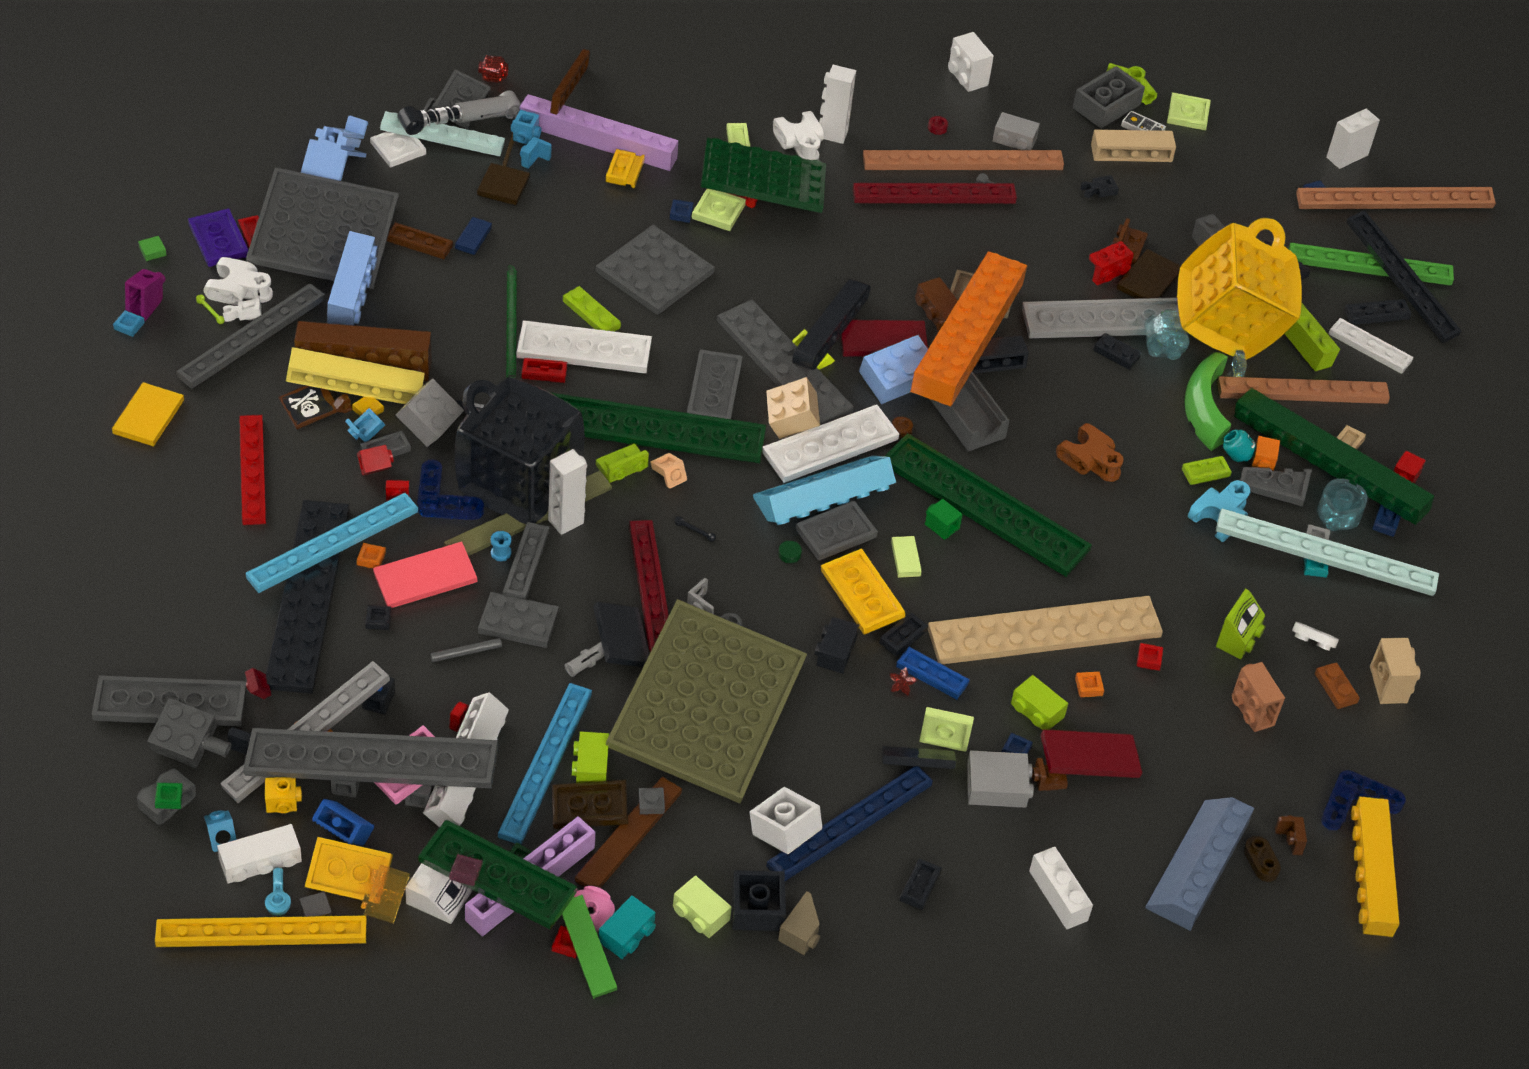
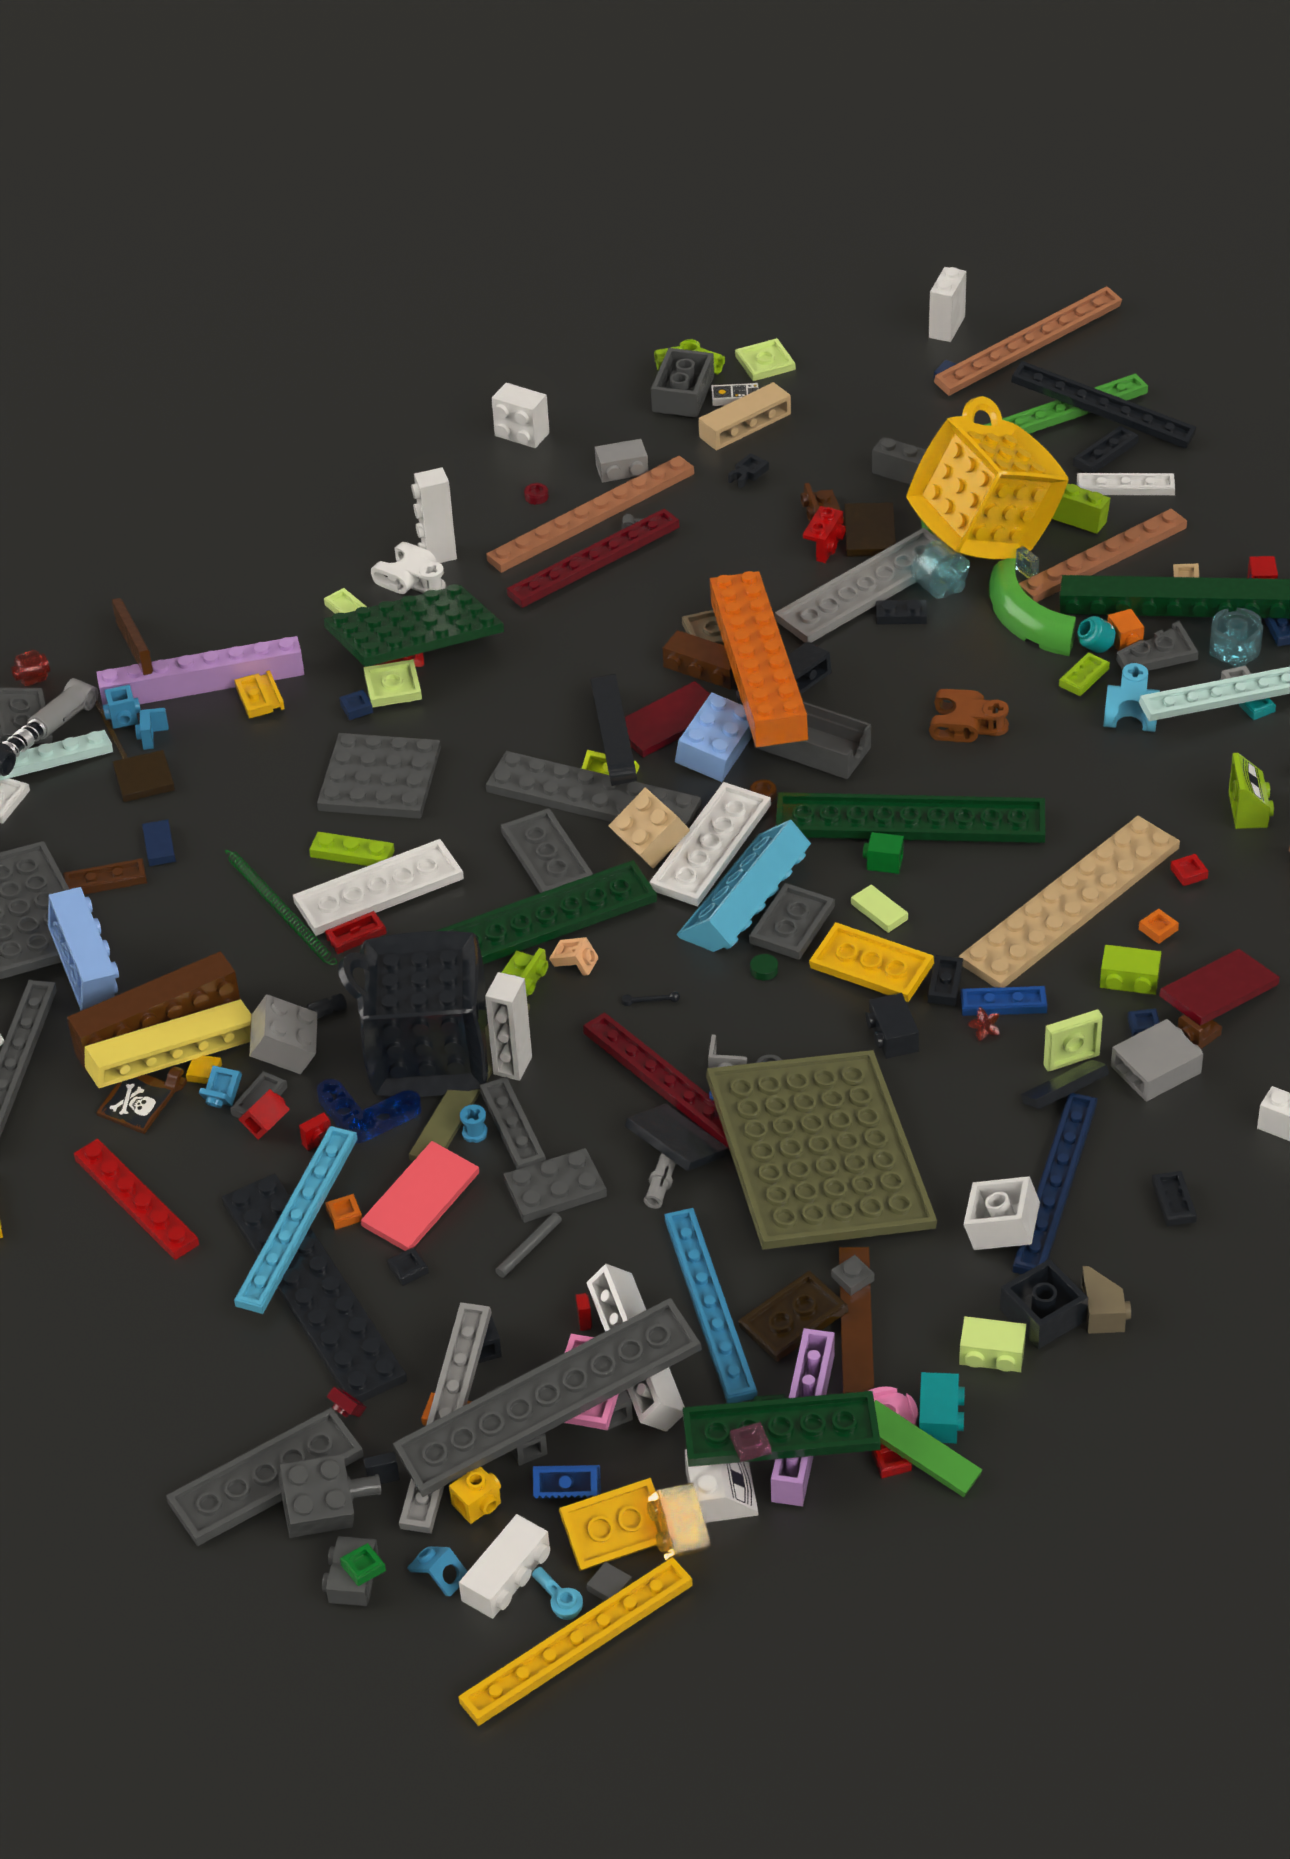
camera: 25 degrees left, 5 degrees down
lime brick [572,732,609,783] -> none

